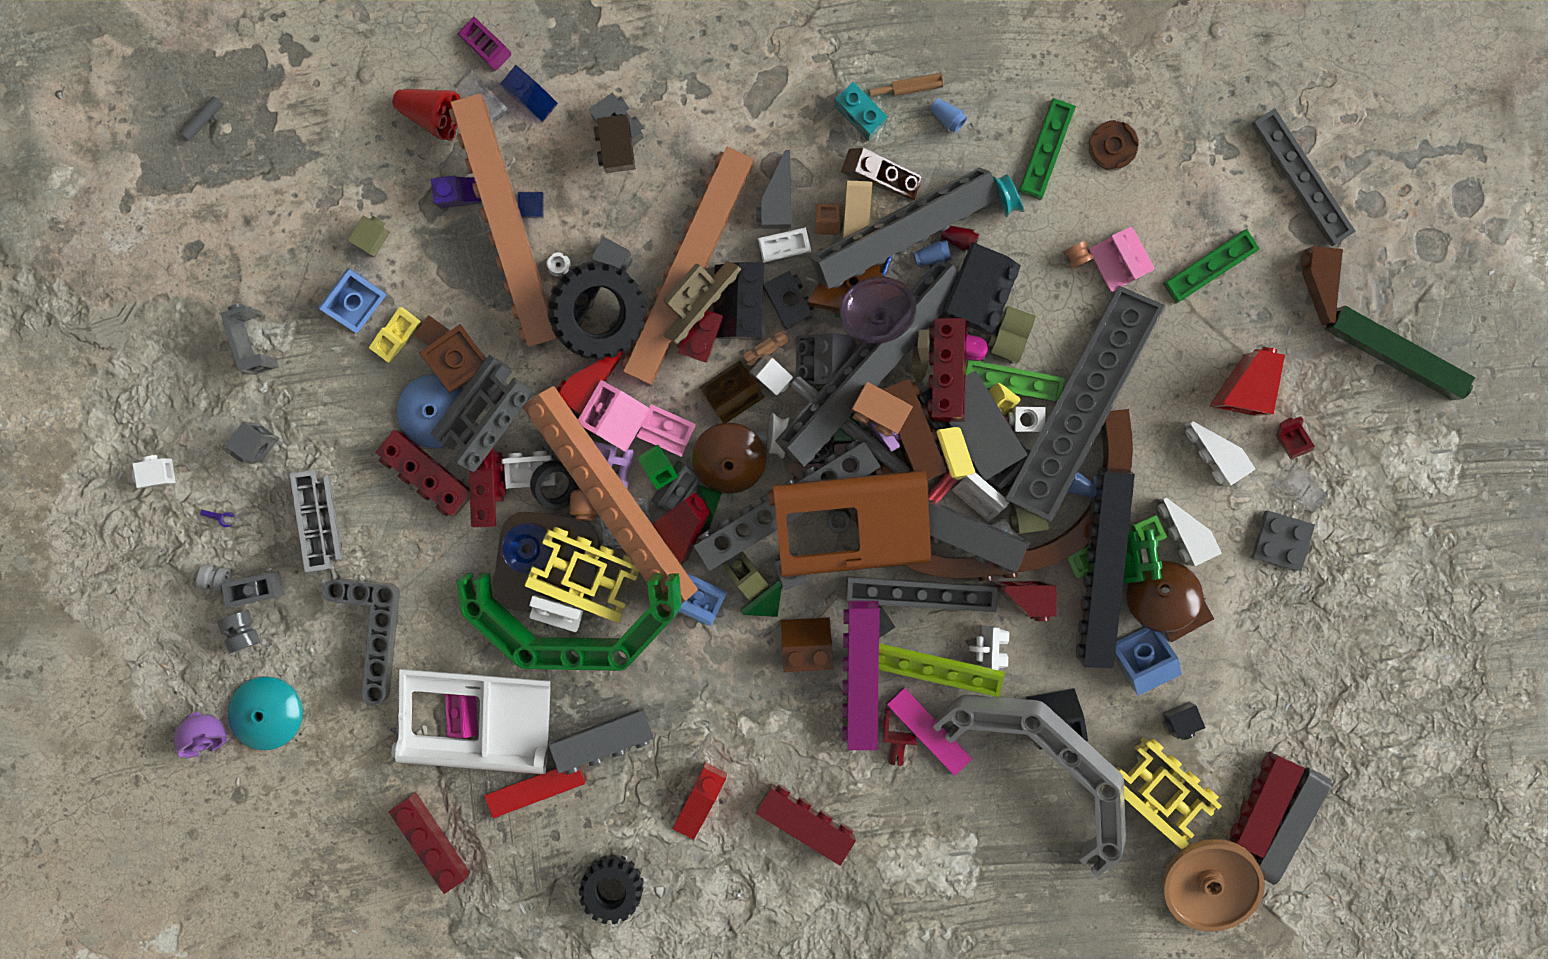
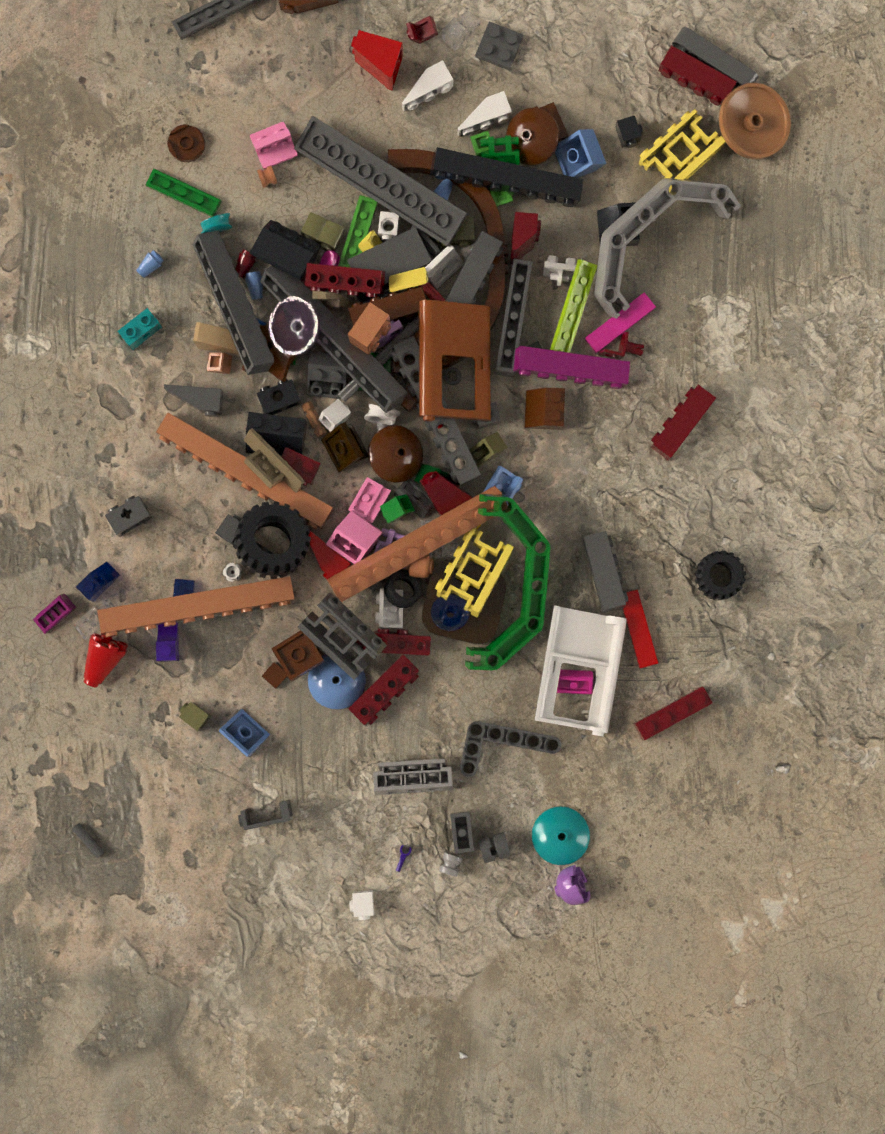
camera: 85 degrees left, 5 degrees down
dark grey brick [225,422,279,463] -> none
light yellow slope [369,307,421,363] -> none
white bracket [529,594,584,632] -> none
dark brown brick [594,114,636,173] -> none
red slope [672,762,727,840] -> none
dark green slope [740,579,782,617] -> none
white plate [758,227,811,263] -> none
reddish brown slope [841,147,923,200] -> none
medium nougat axle [868,73,943,97] -> none
green tile [1163,229,1260,304] -> none

